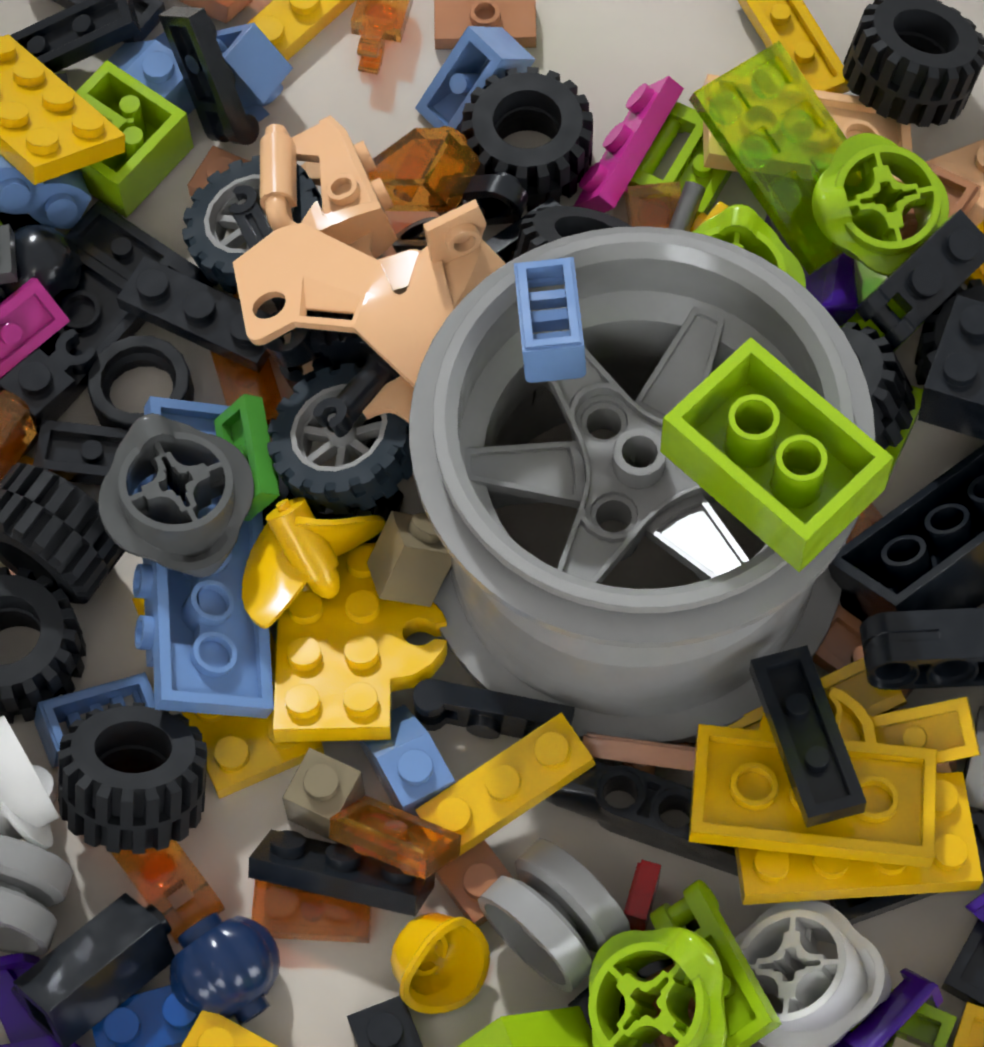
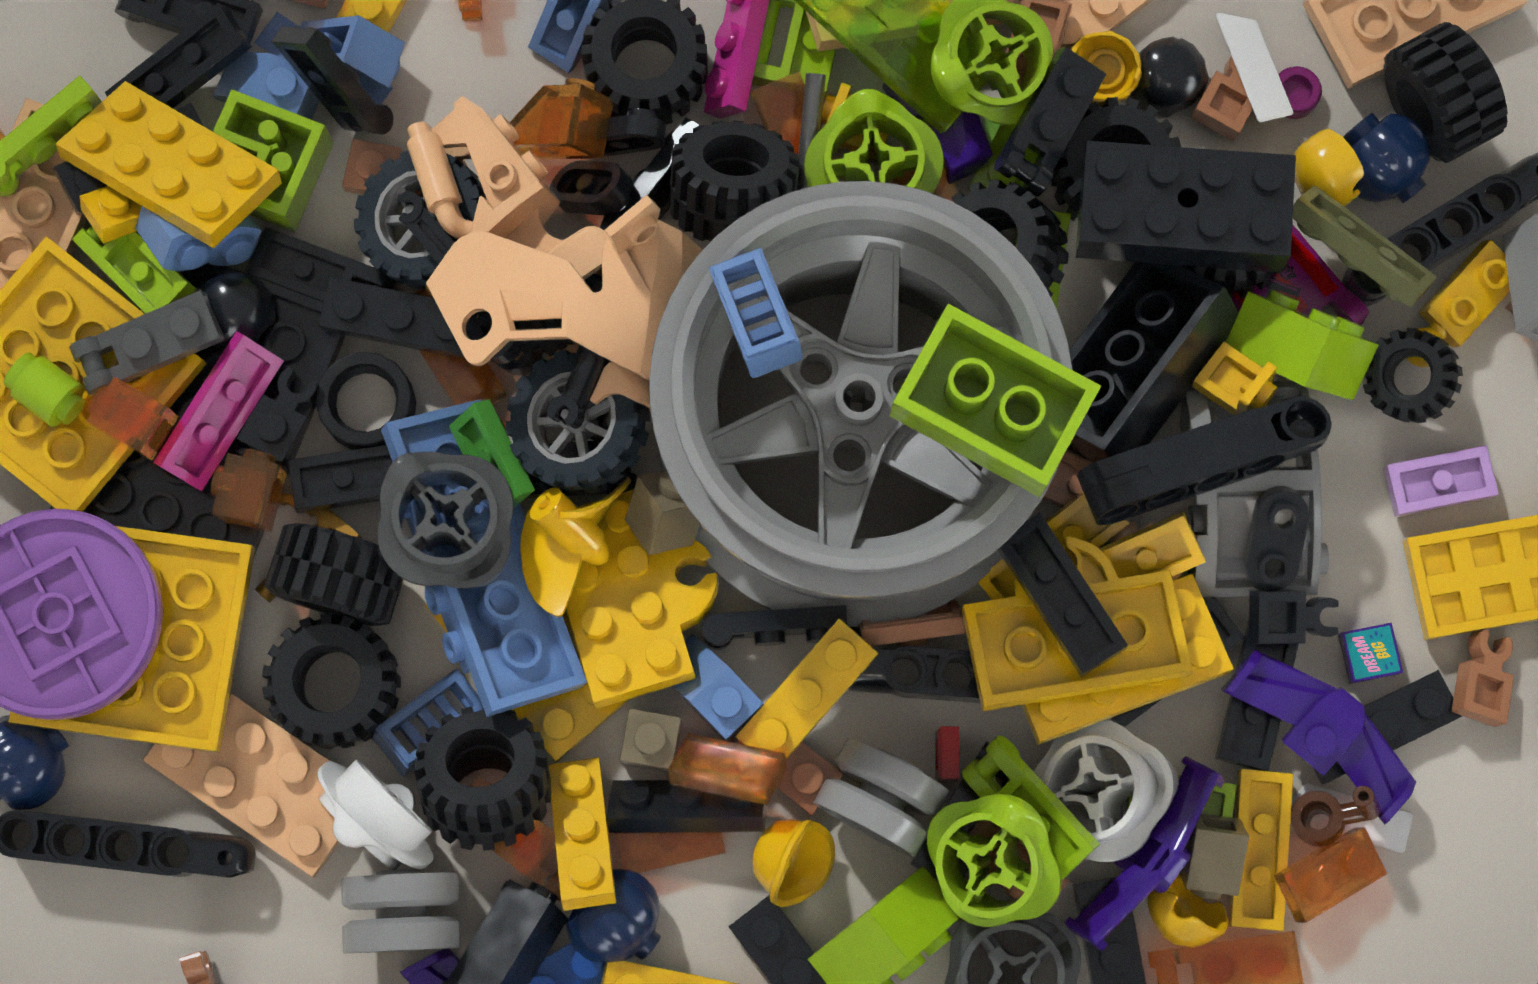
camera: 20 degrees left, 15 degrees up
none -> yellow plate [549,757,616,911]

